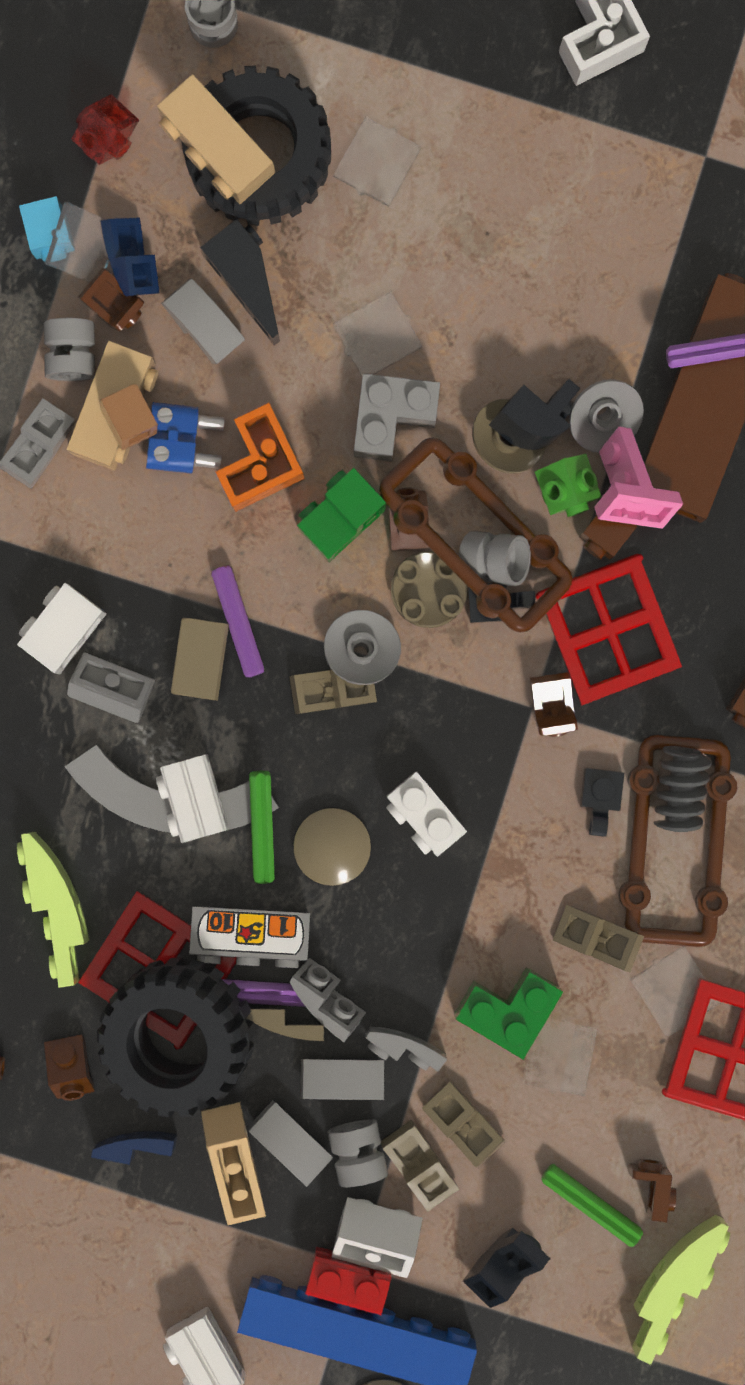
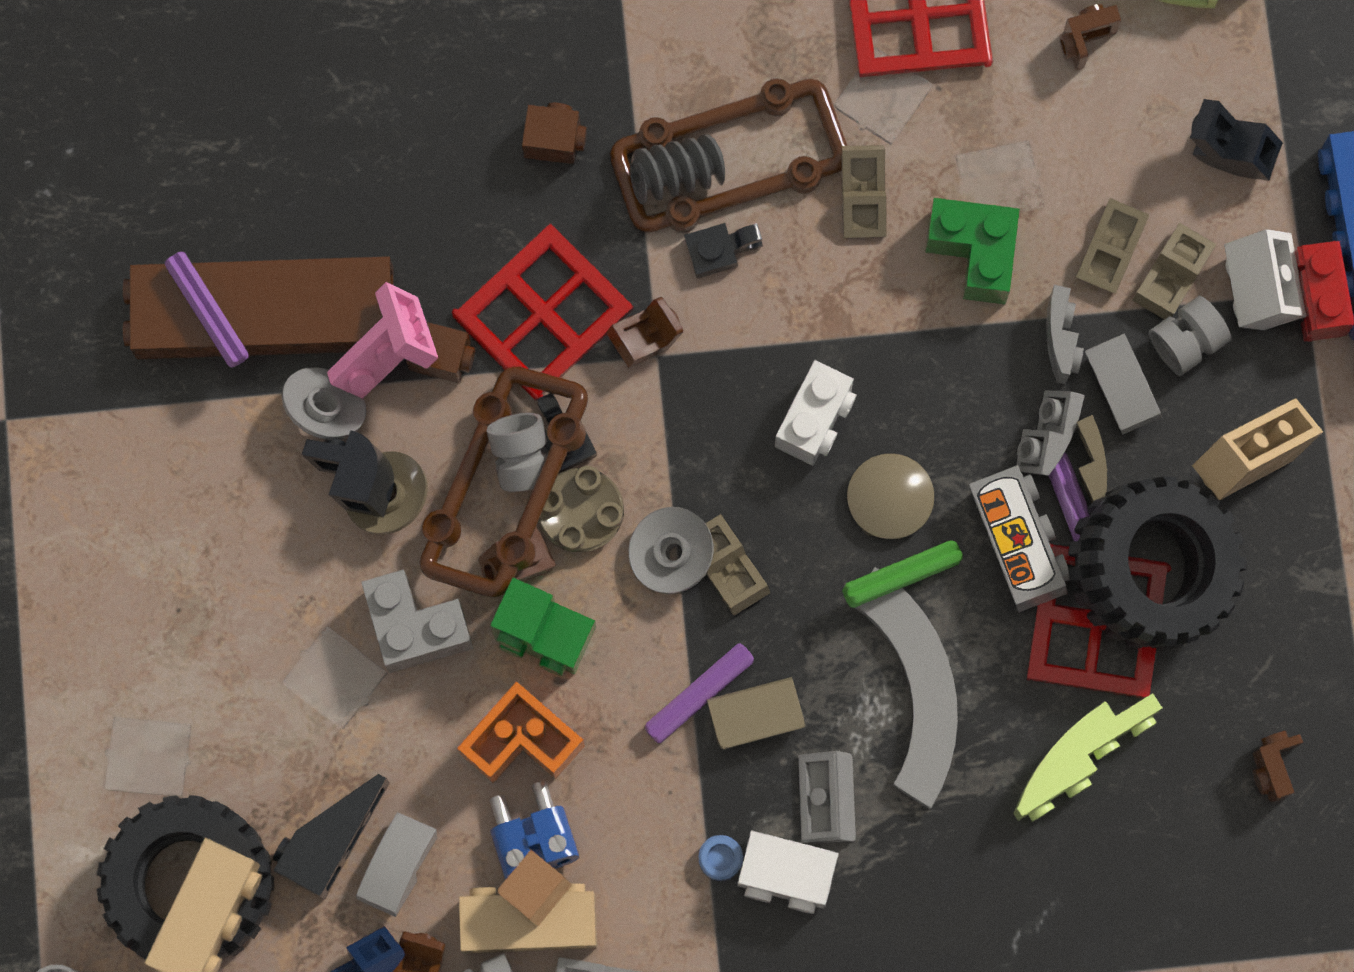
camera: 110 degrees left, 10 degrees down
reddish brown bracket [44,1034,95,1101] -> none
dark blue slope [91,1131,178,1165] -> none
white brick [156,754,229,843] -> none
light grey slope [246,1100,333,1187] -> none
bright green brick [535,454,602,517] -> none
bright green axle [541,1164,643,1247] -> none
none -> medium blue tile [699,835,743,881]

